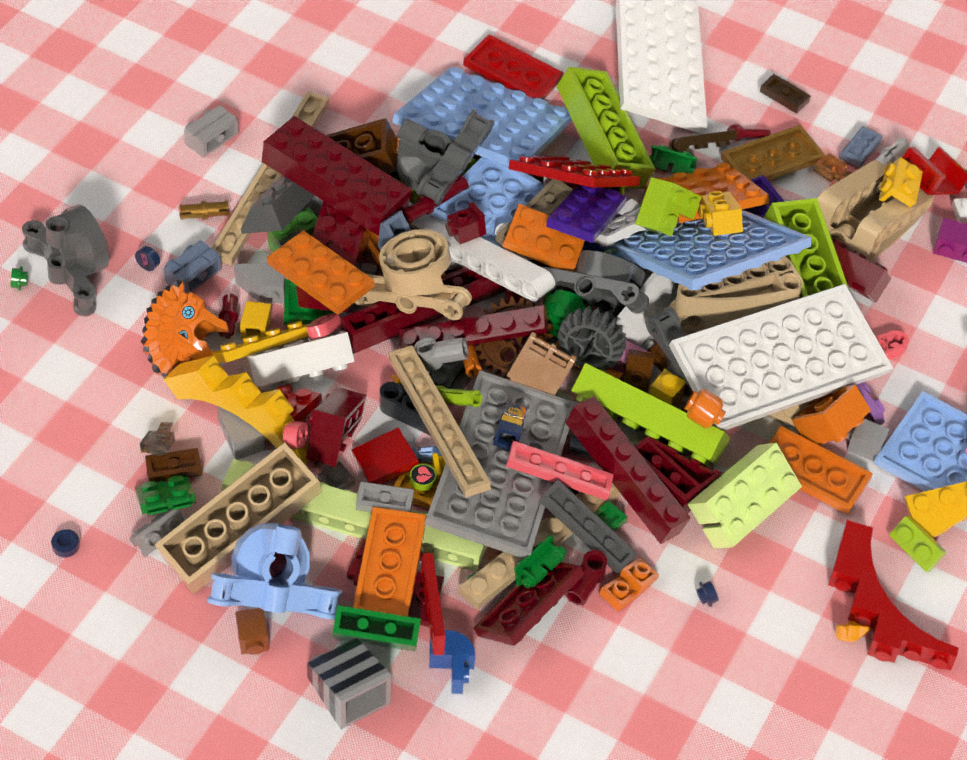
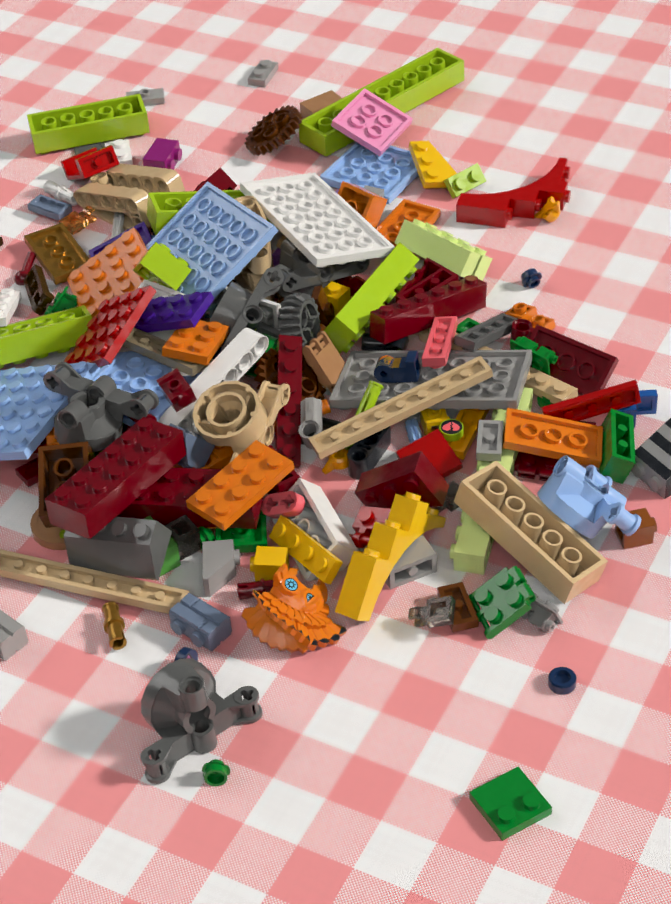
camera: 85 degrees left, 10 degrees down
coral beam [283,421,308,449] -> none
orange head [684,389,726,428] -> none
yellow brick [698,191,743,236] -> none
yellow bracket [879,157,923,208] -> none

